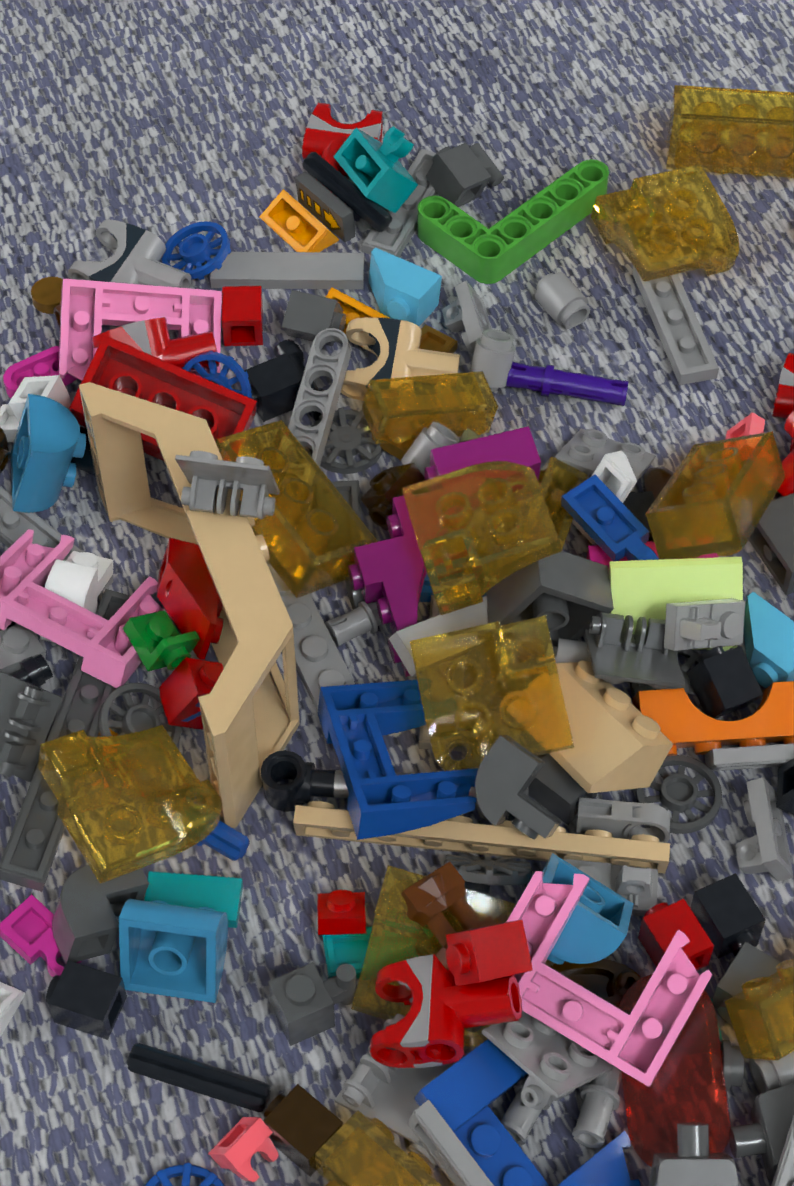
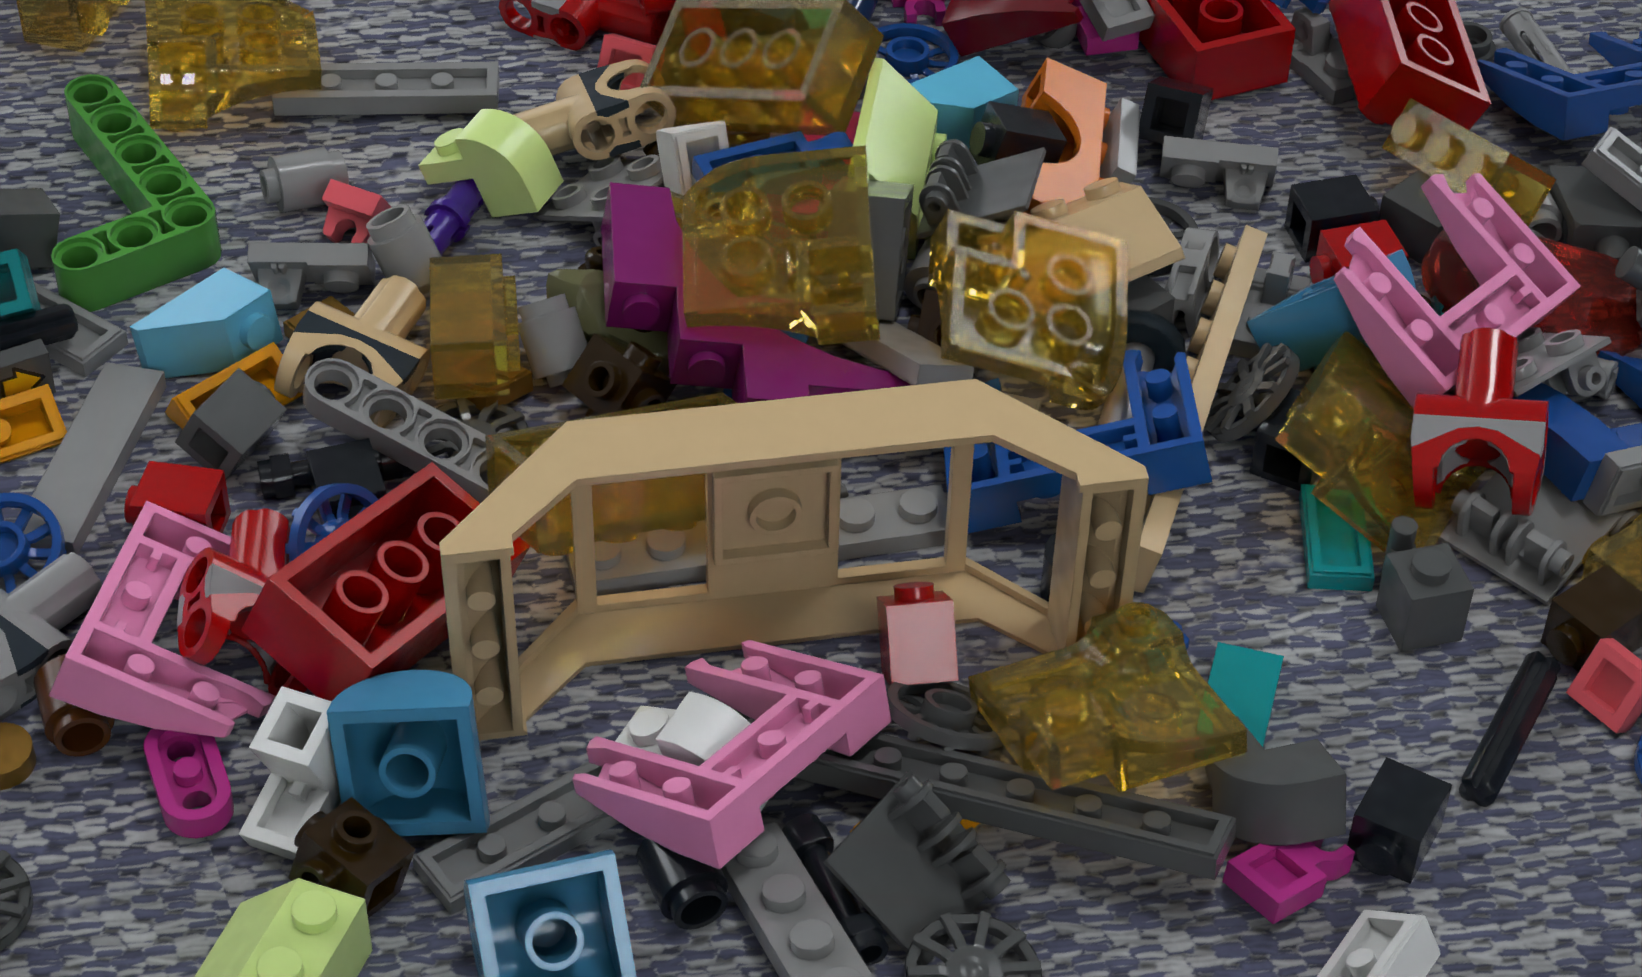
camera: 80 degrees left, 10 degrees down
dark azure brick [119,899,228,1003] -> none
green bracket [123,610,200,671] -> none
red slope [157,538,224,660] -> none
light grey hinge [175,451,280,519] -> none
red plate [317,890,366,935] -> none
reddish brown piece [401,861,496,970] -> none
red brick [446,920,533,985] -> none
dark grey brick [475,735,562,839] -> none
light grey hinge [664,598,745,651] -> none
none -> coral tile [321,179,391,243]
none -> yellowish green brick [418,109,564,217]
none -> tan connector [513,59,676,160]

